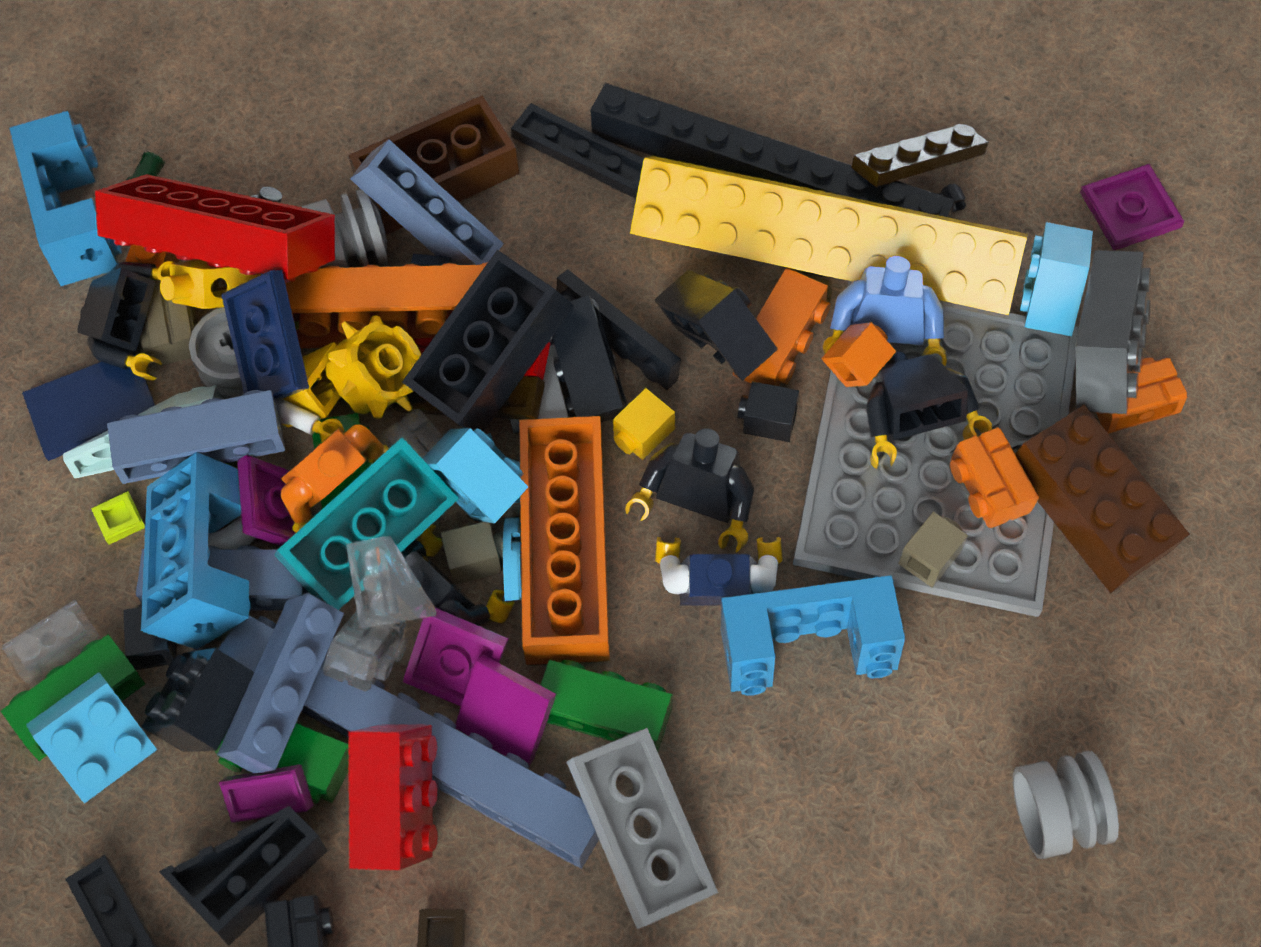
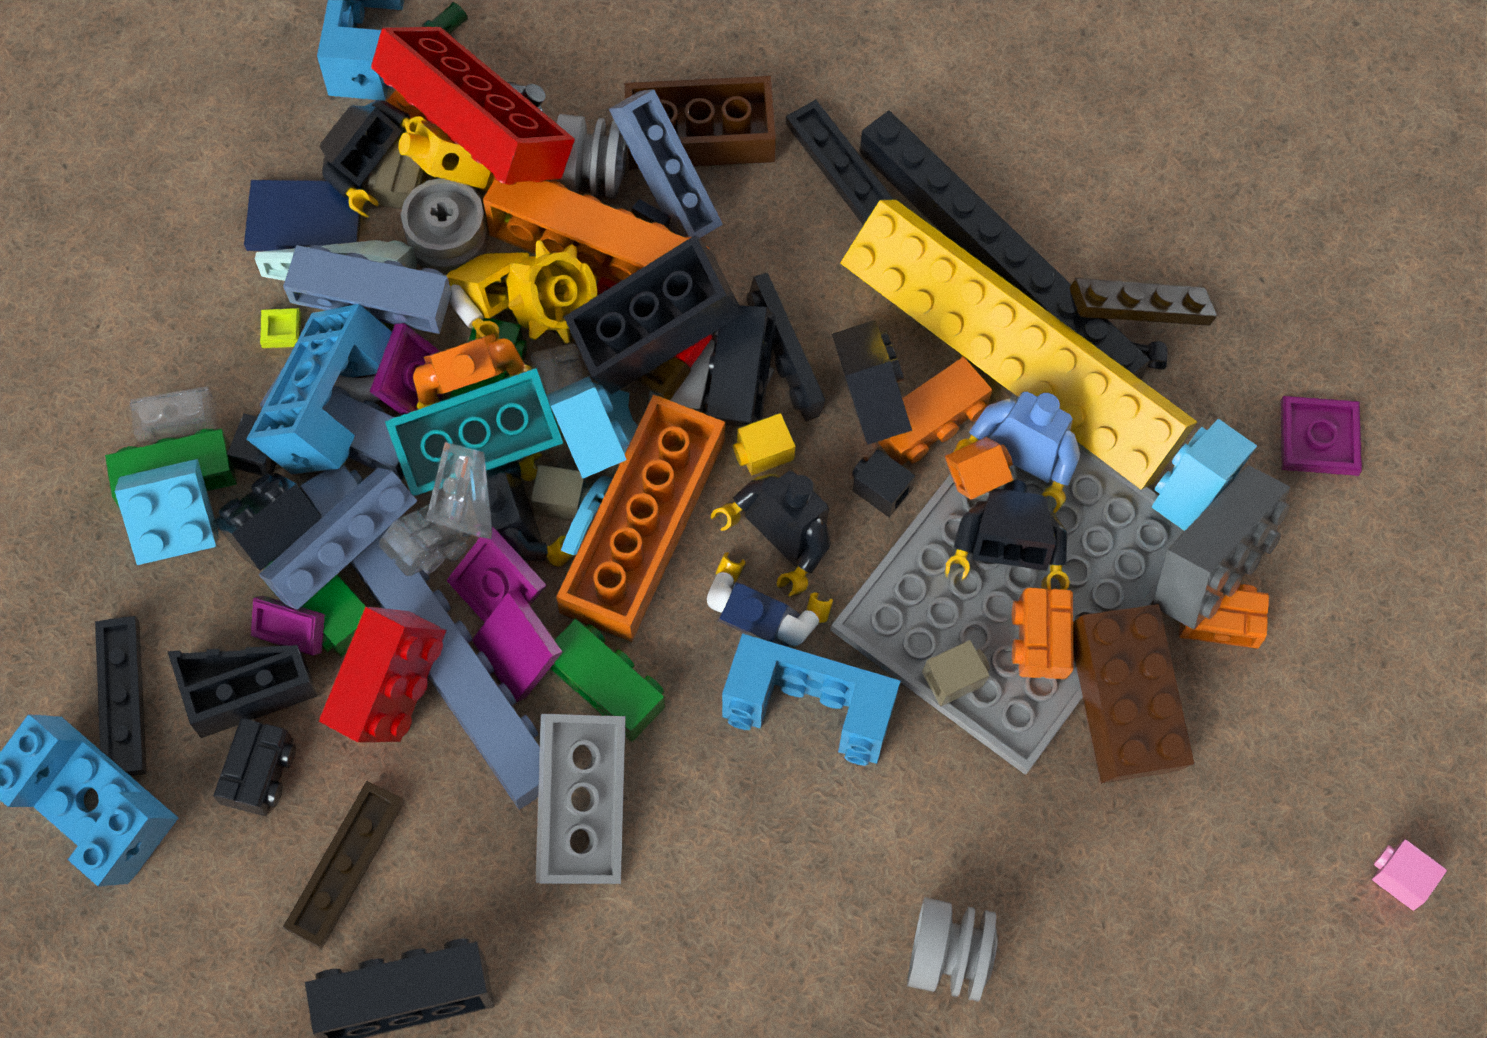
camera: 20 degrees right, 5 degrees up
dark blue tile [222,270,309,401] -> none

